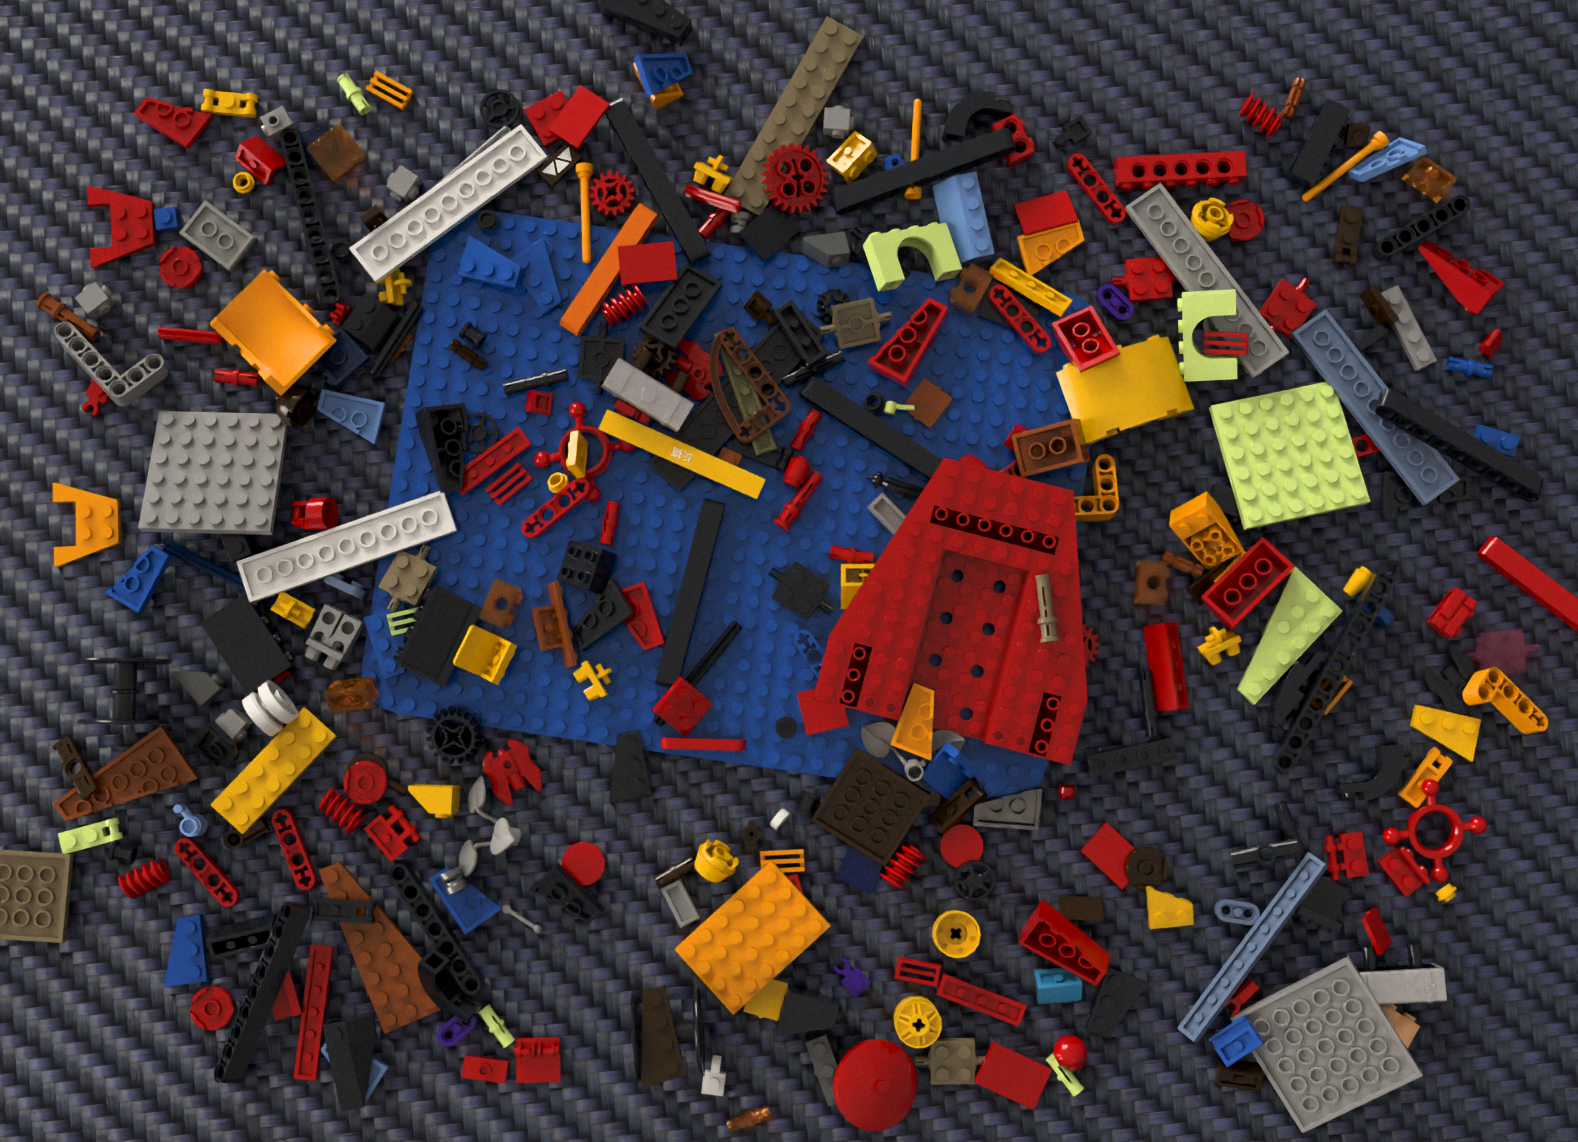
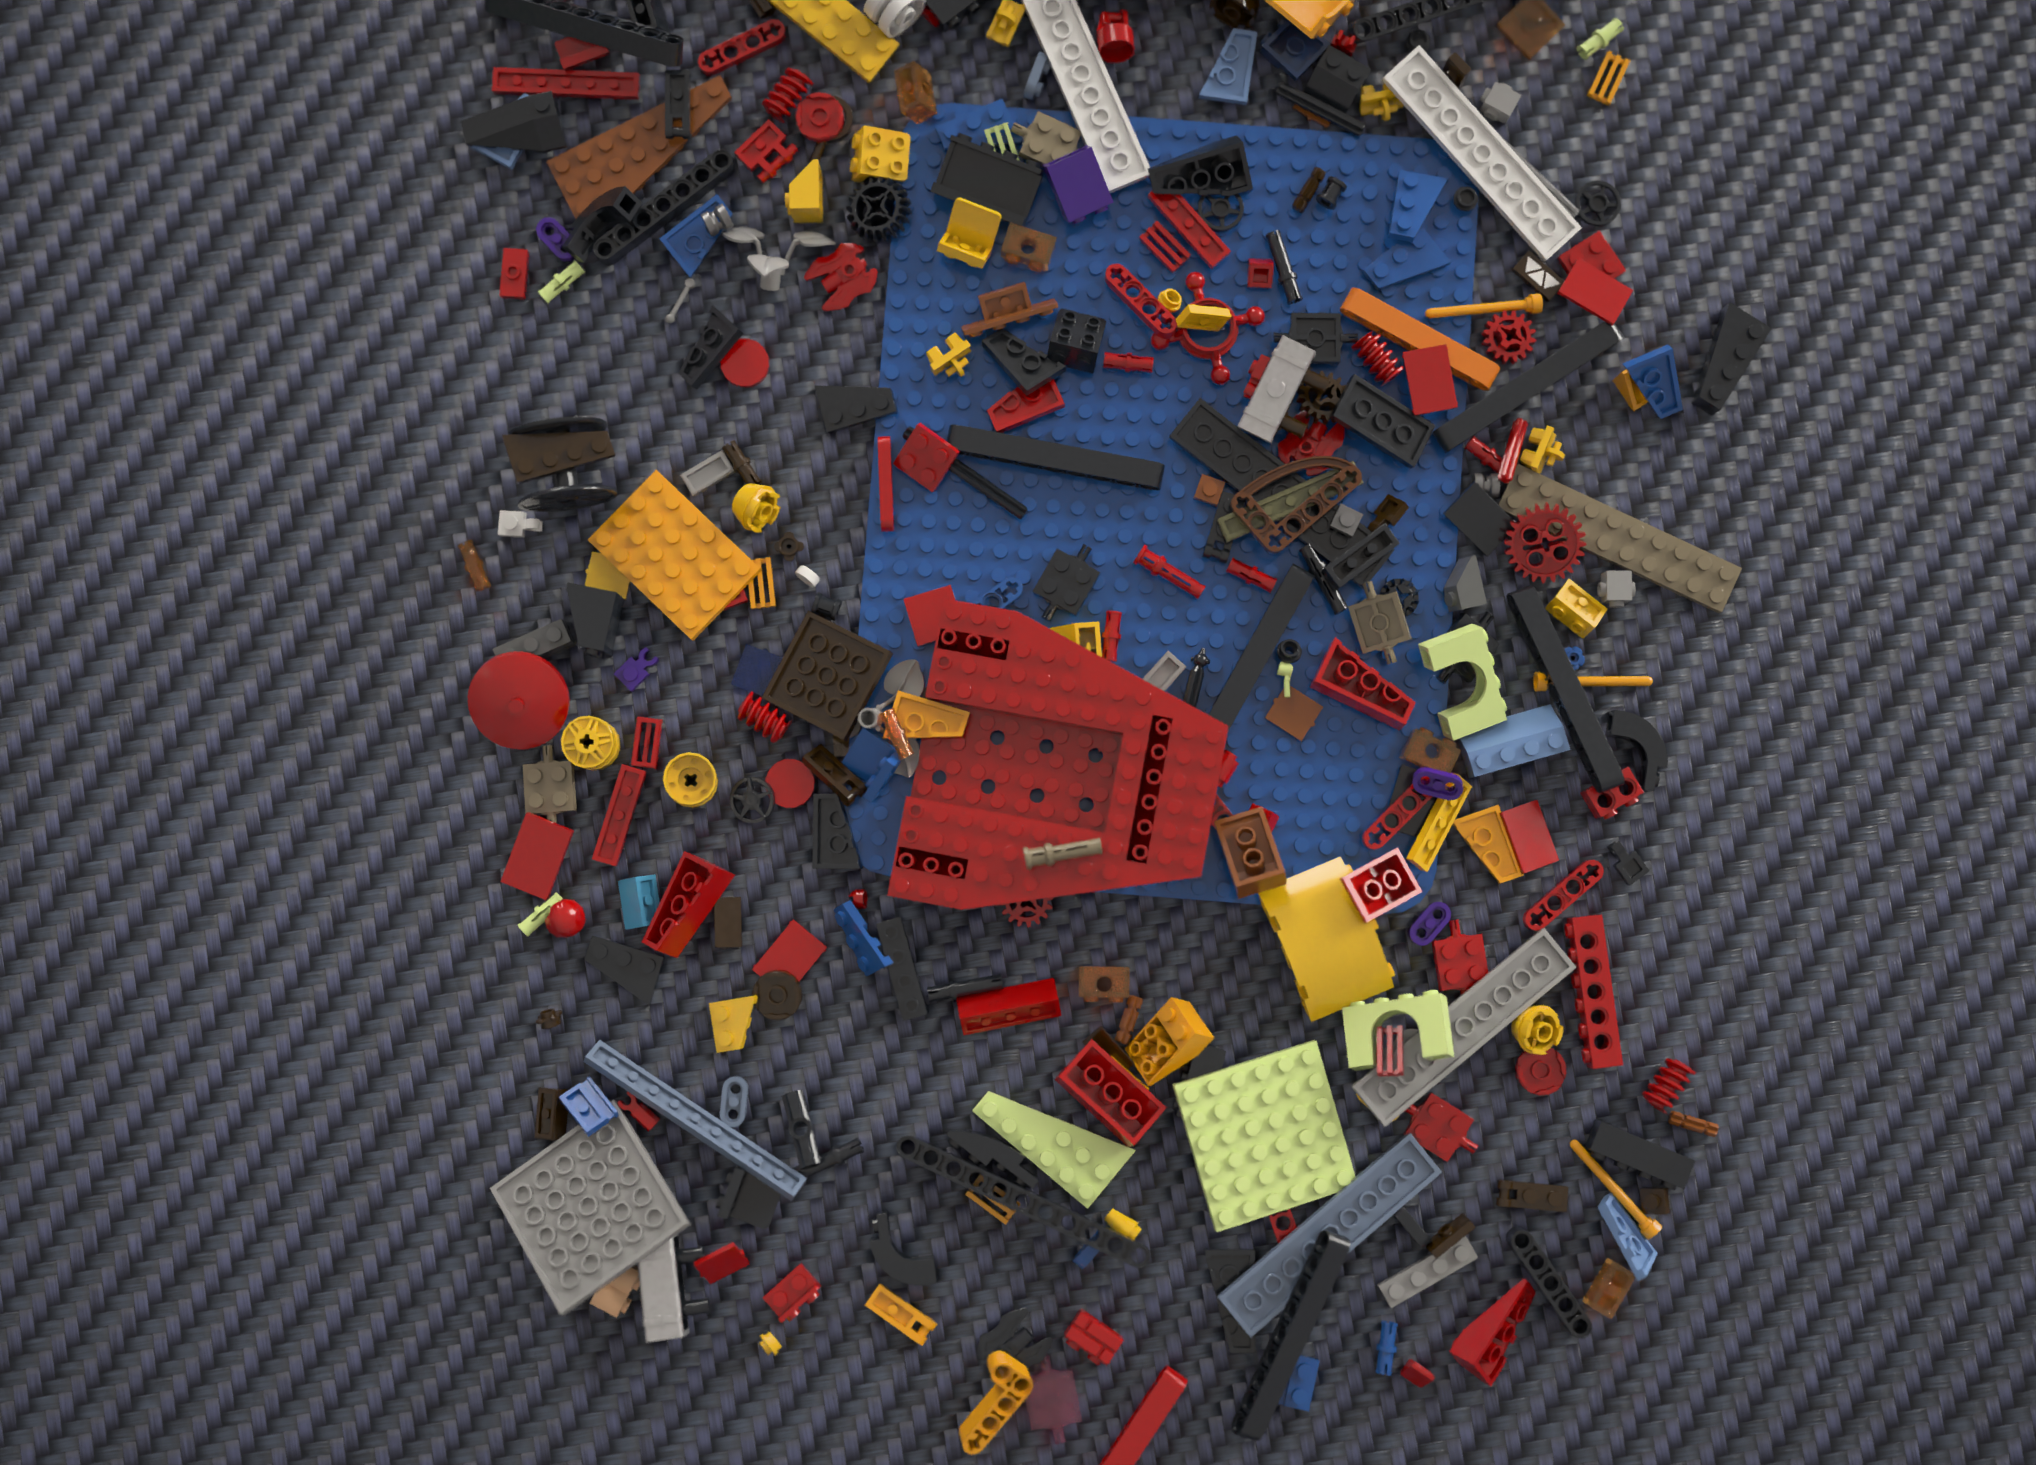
camera: 85 degrees right, 0 degrees up
light grey hips [305,604,366,670] -> none
red hinge [514,1037,561,1083] -> none
yellow tile [598,409,766,500] -> none
black plate [775,717,797,738] -> none
red brick [783,455,811,489] -> none
light orange beam [1074,454,1119,522] -> none
yellow hips [1197,626,1242,665] -> none
red plate [1324,831,1369,880] -> none
red piece [1383,779,1487,883] -> none
yellow wing [1410,705,1481,762] -> none
none -> dark brown plate [536,1008,562,1029]
none -> blue wing [833,900,893,976]
none -> yellow bracket [850,125,910,182]
none -> clear orange pin [879,708,915,760]
none -> dark purple brick [1042,145,1113,224]
none -> flat silver plate [1329,504,1363,538]
none -> dark purple plate [1413,767,1463,800]

